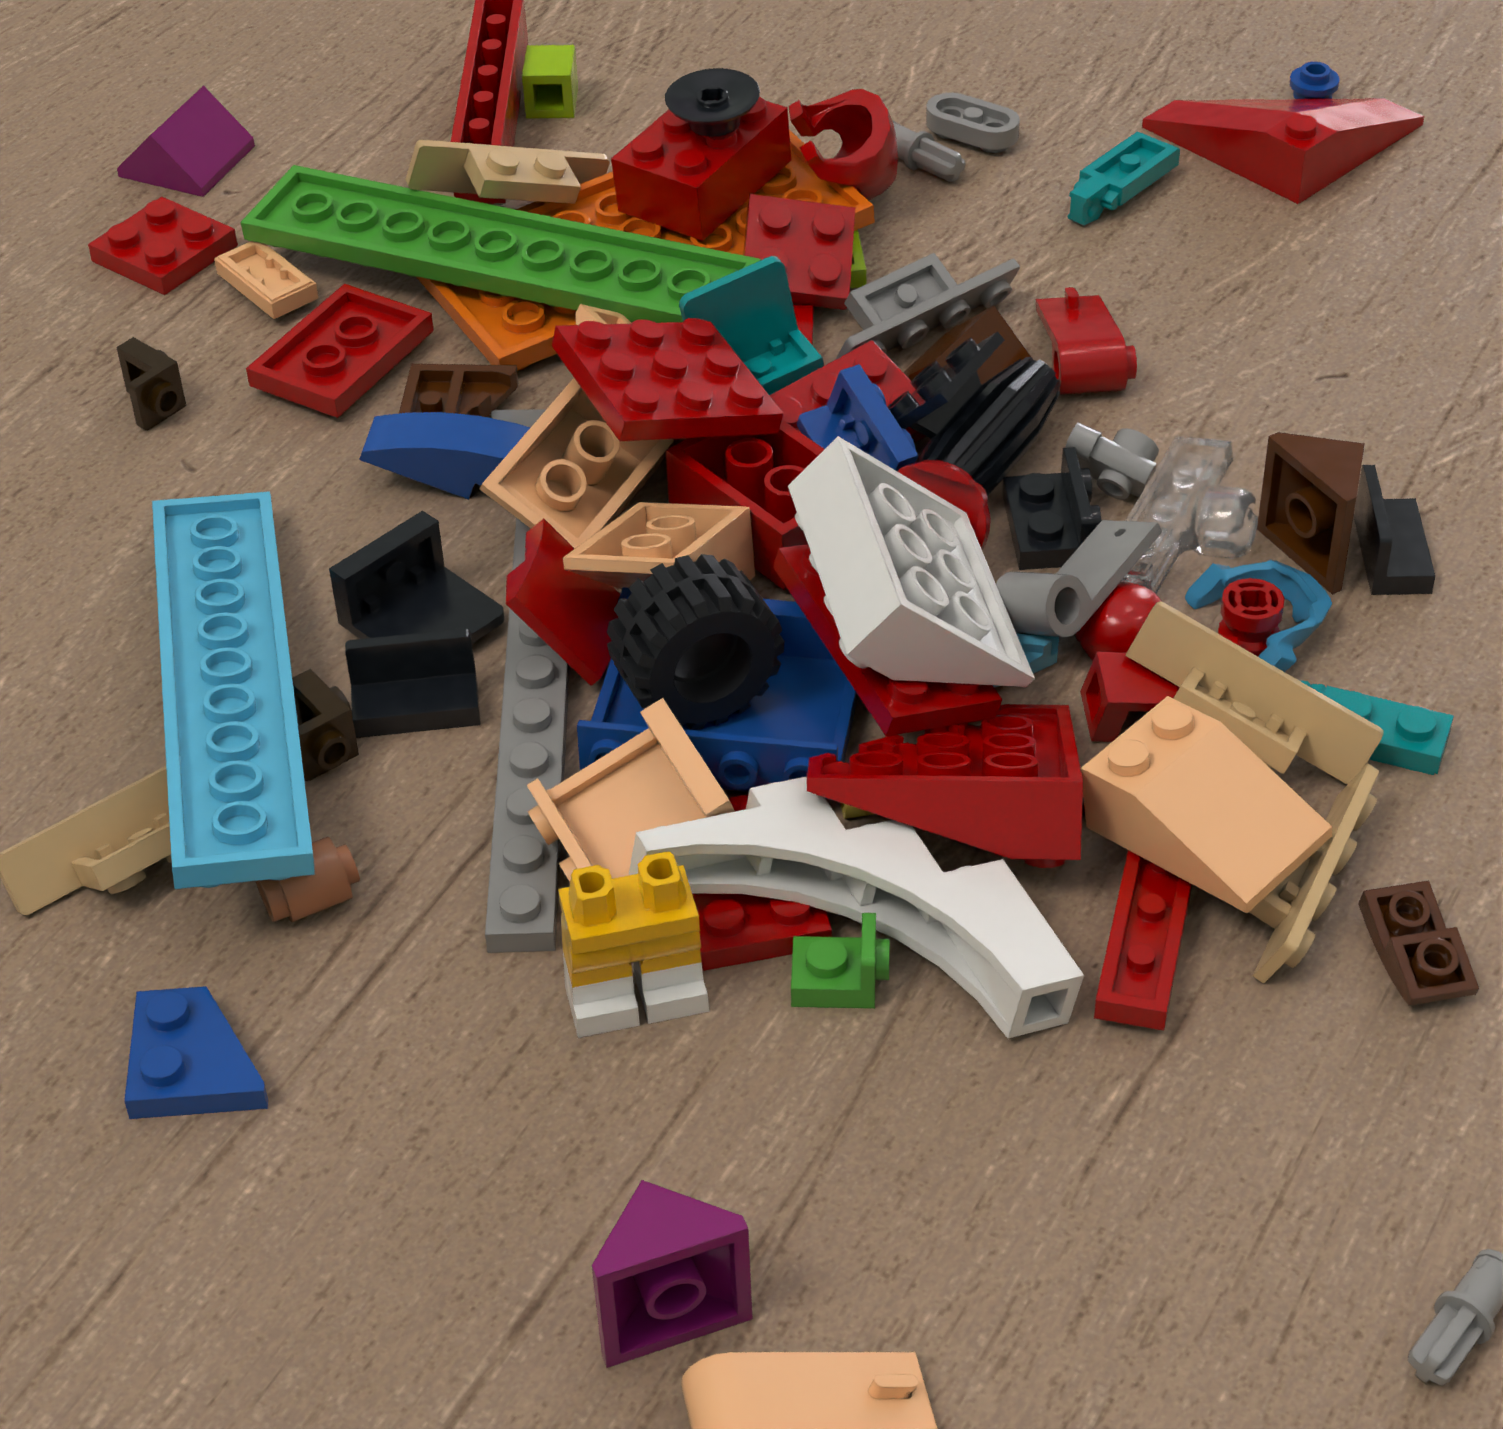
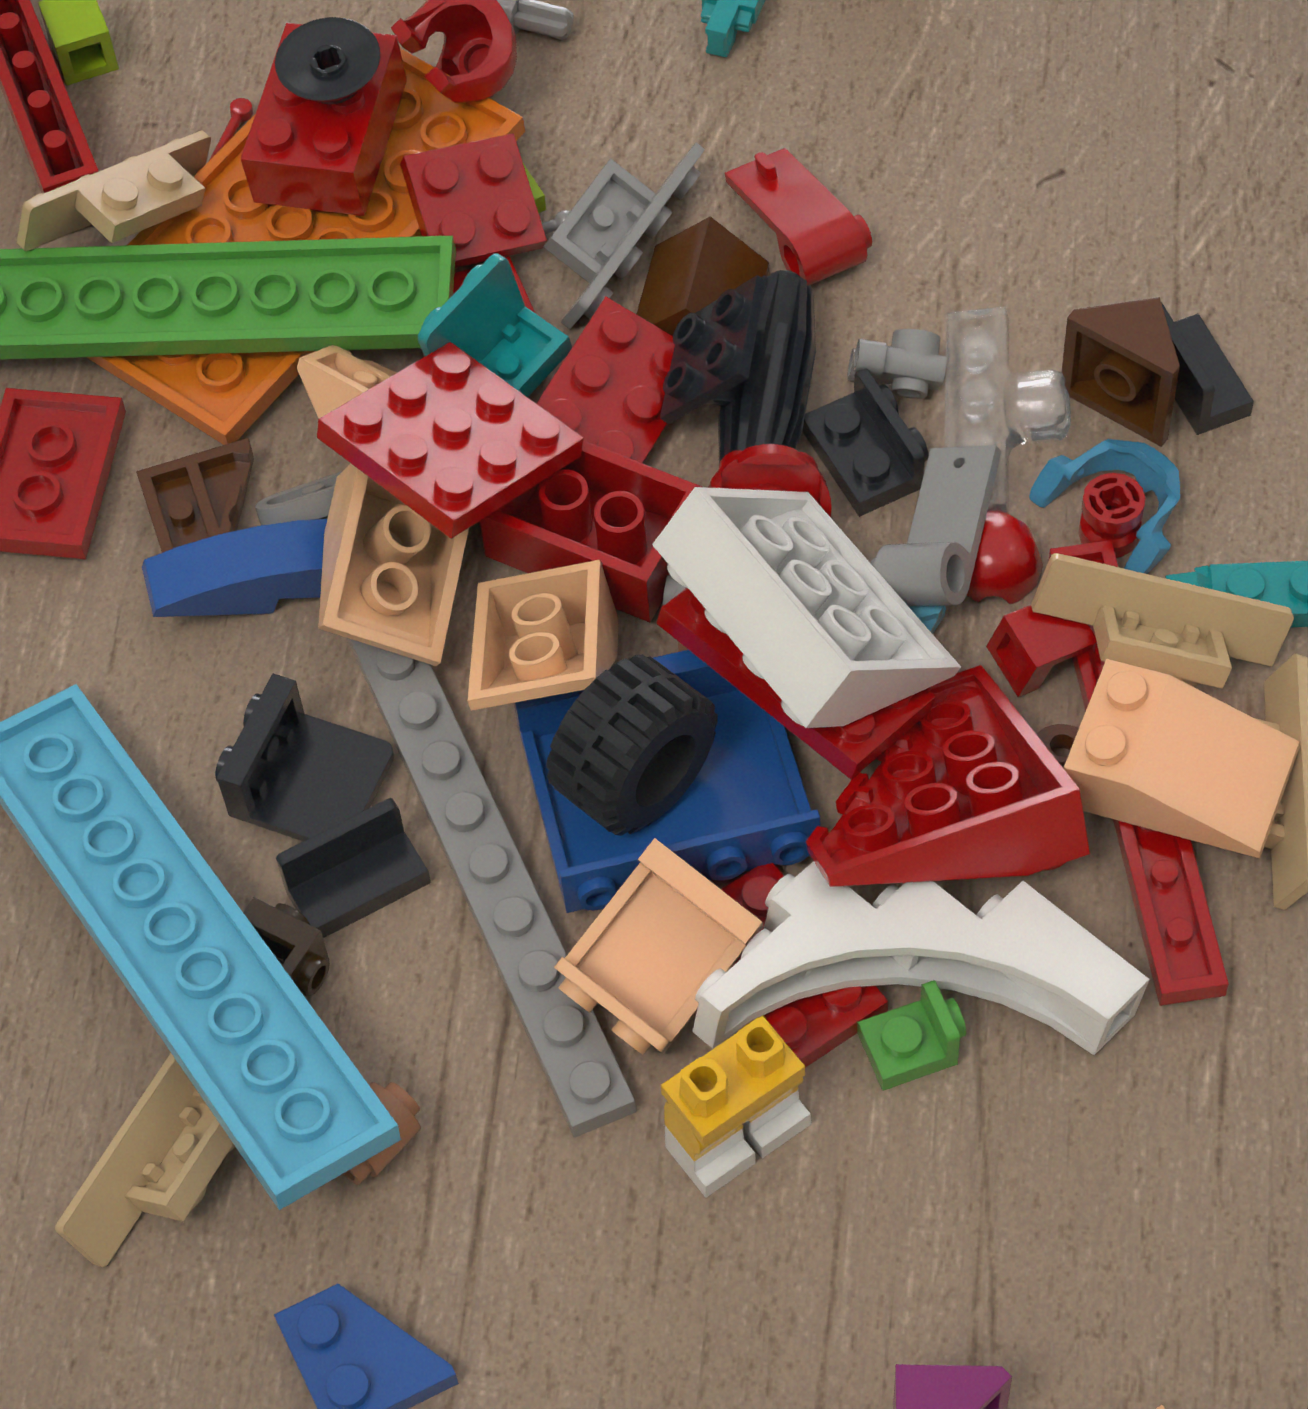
camera: 20 degrees left, 15 degrees up
red slope [506,518,620,686] -> none
blue bracket [797,364,918,471] -> none

